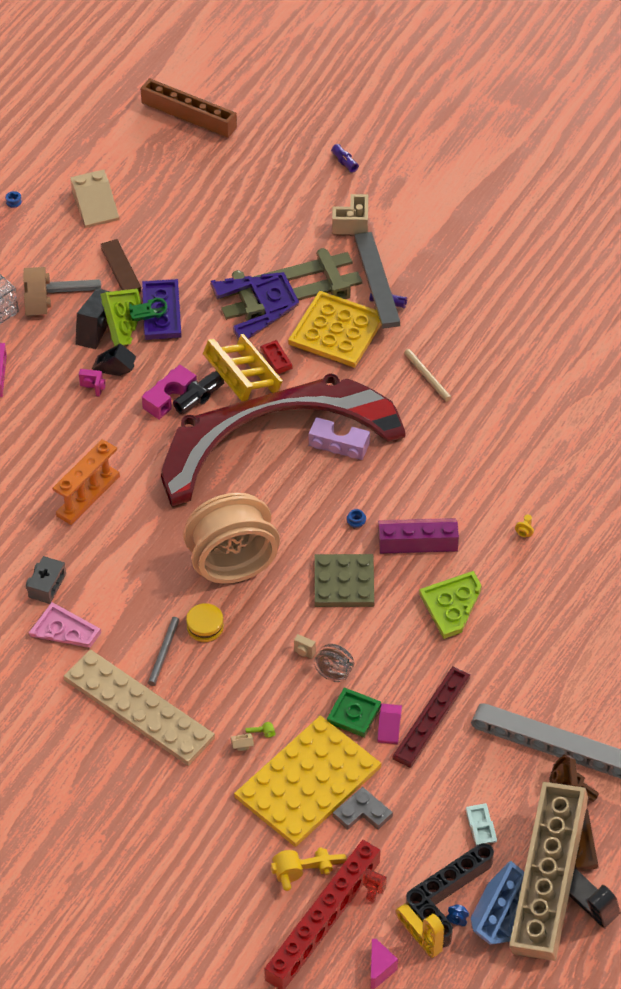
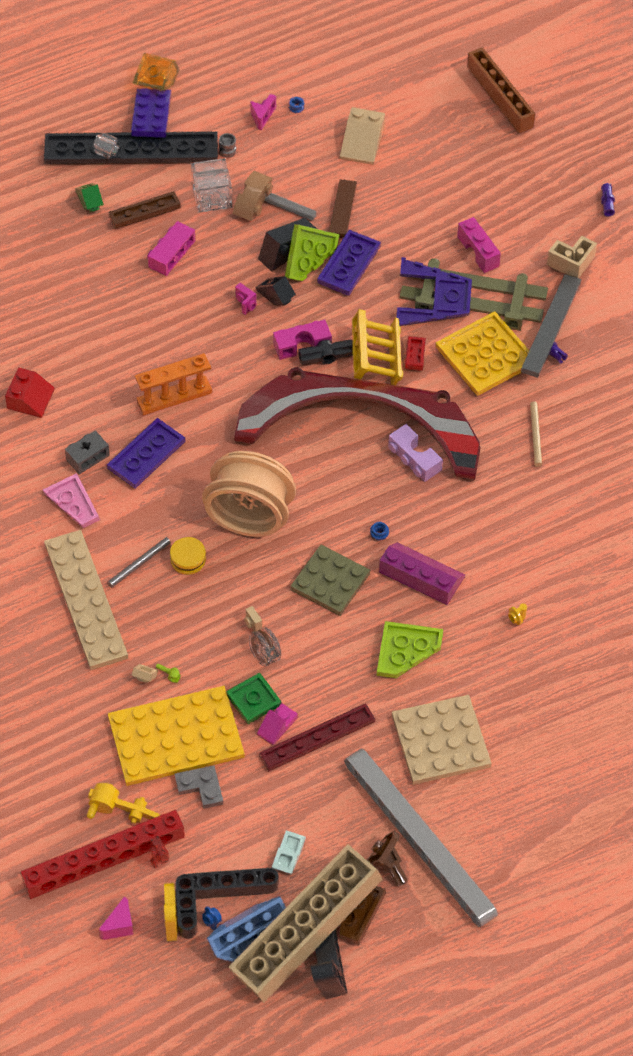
camera: 30 degrees right, 5 degrees up
green piece [129,298,167,322] -> none
none -> dark purple plate [107,418,186,489]
none -> tan plate [392,695,492,785]
none -> dark pink arch [457,217,501,273]

